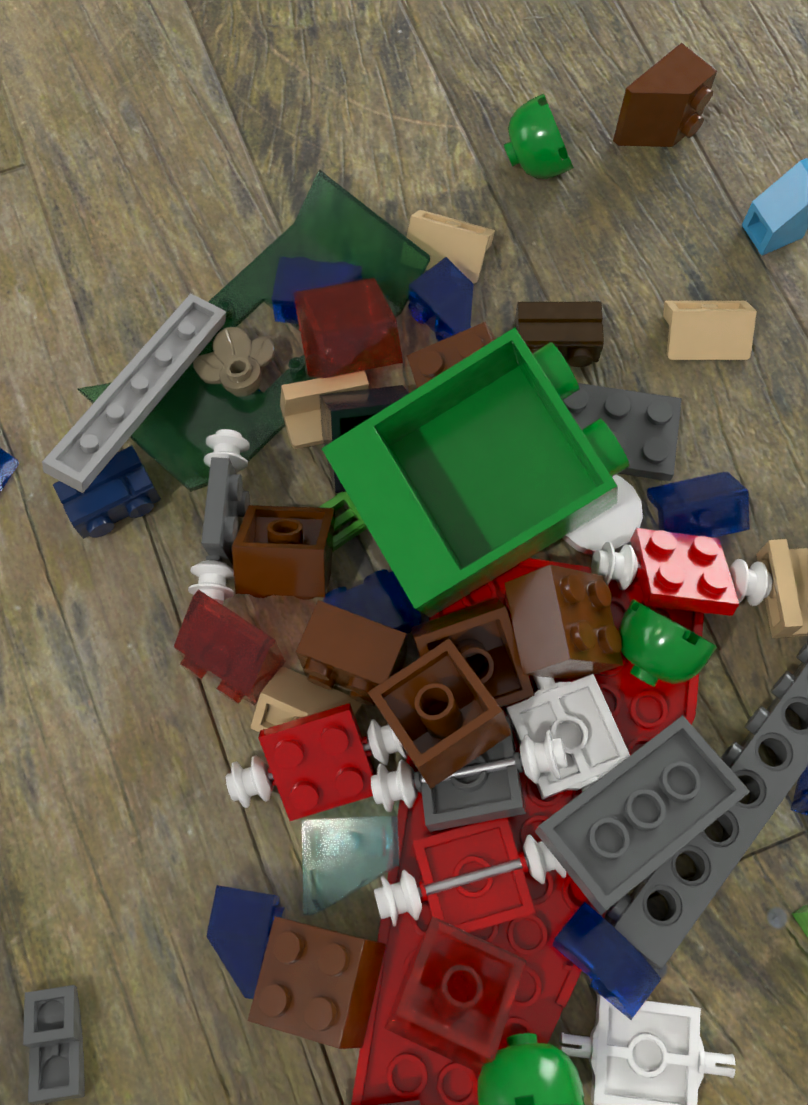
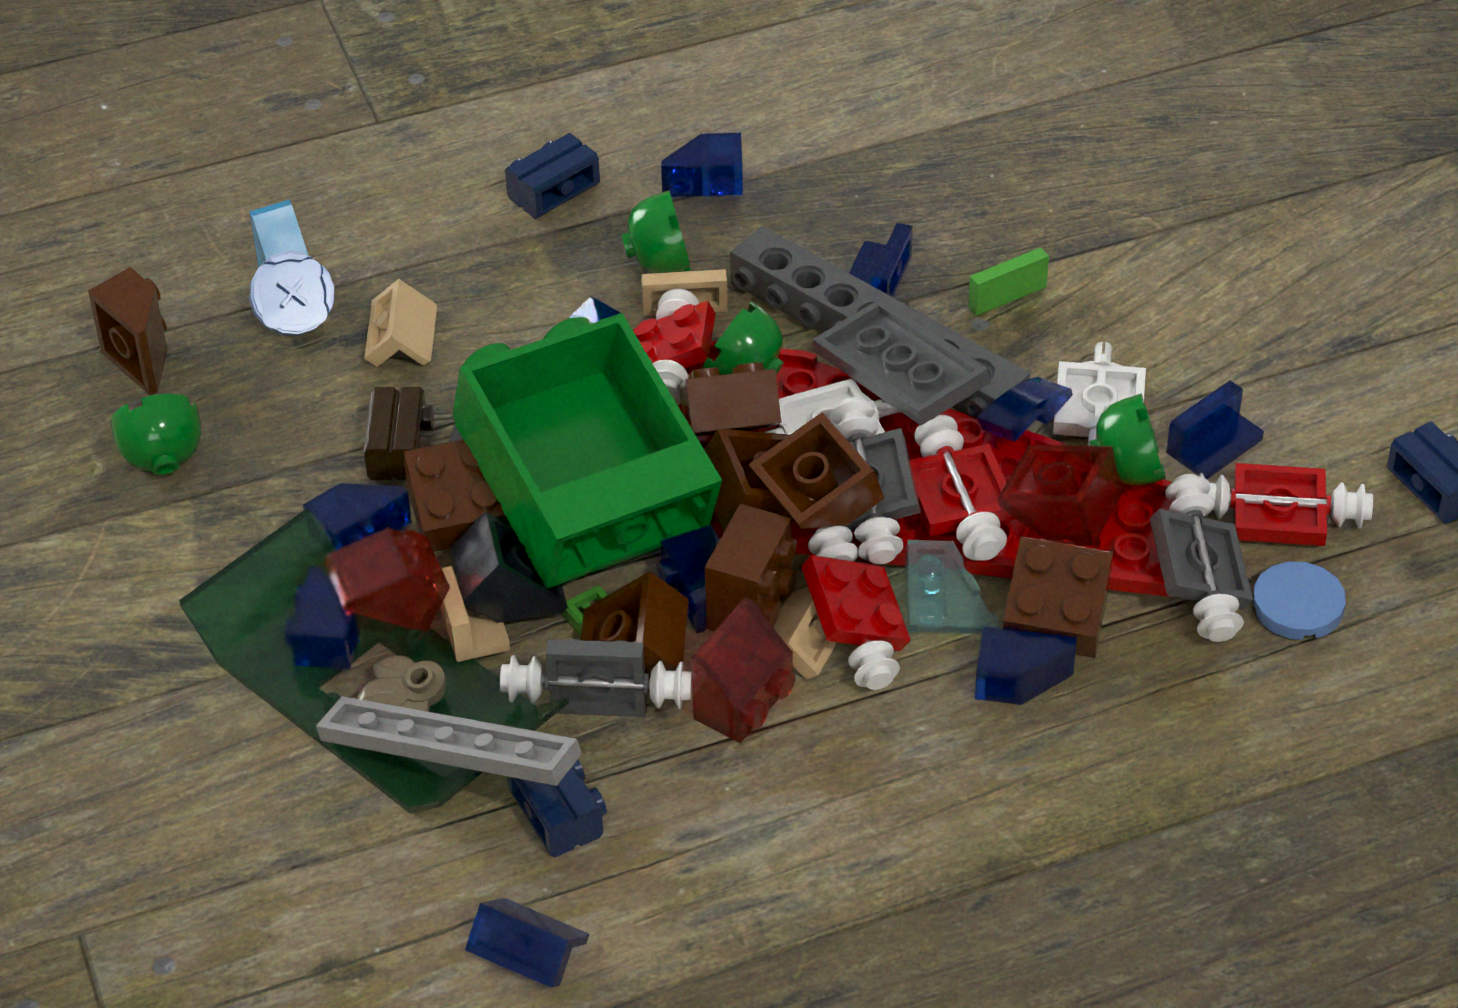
camera: 90 degrees left, 25 degrees down
dark grey slope [23,985,85,1105] -> none
tan panel [401,210,495,284] -> none
none -> tile [249,251,334,336]

